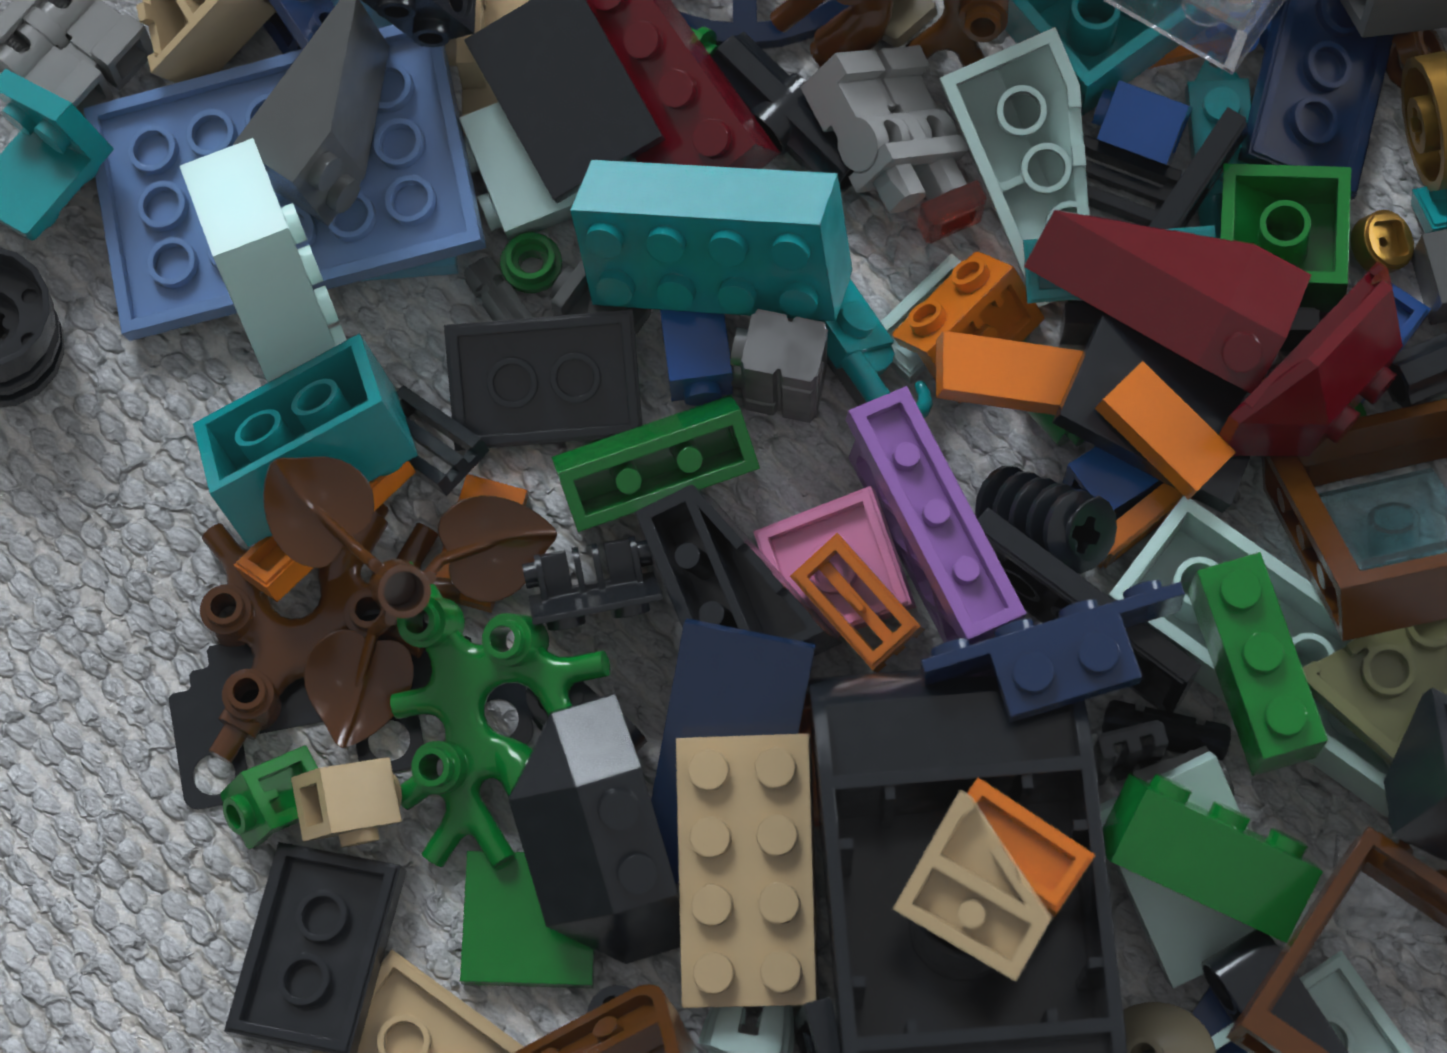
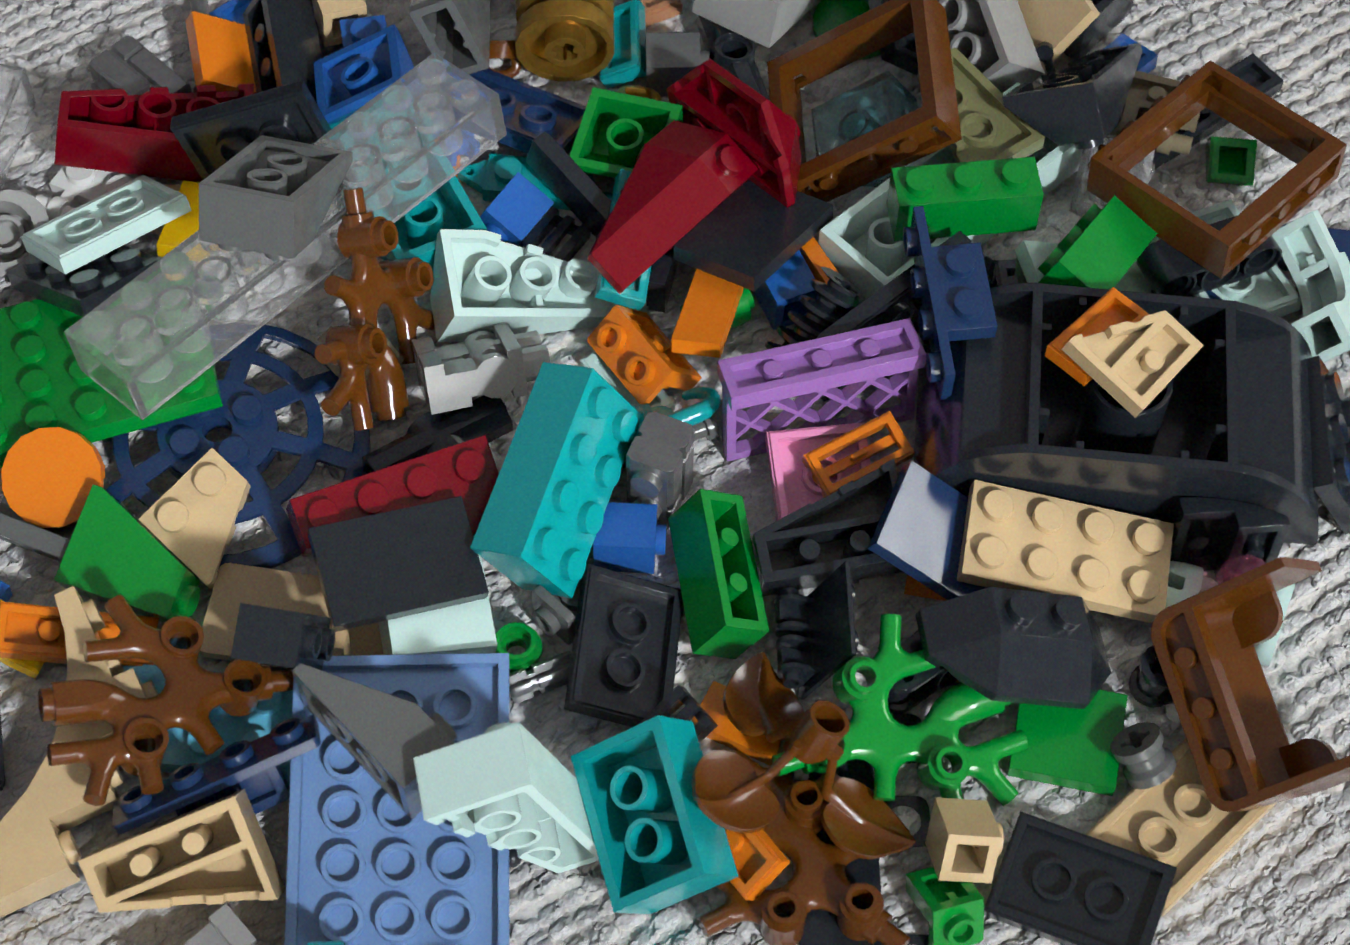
camera: 85 degrees left, 15 degrees down
clear red tile [917,180,987,244] -> none
orange tile [1095,361,1236,500] -> none
none -> dark grey wheel [1110,722,1177,789]

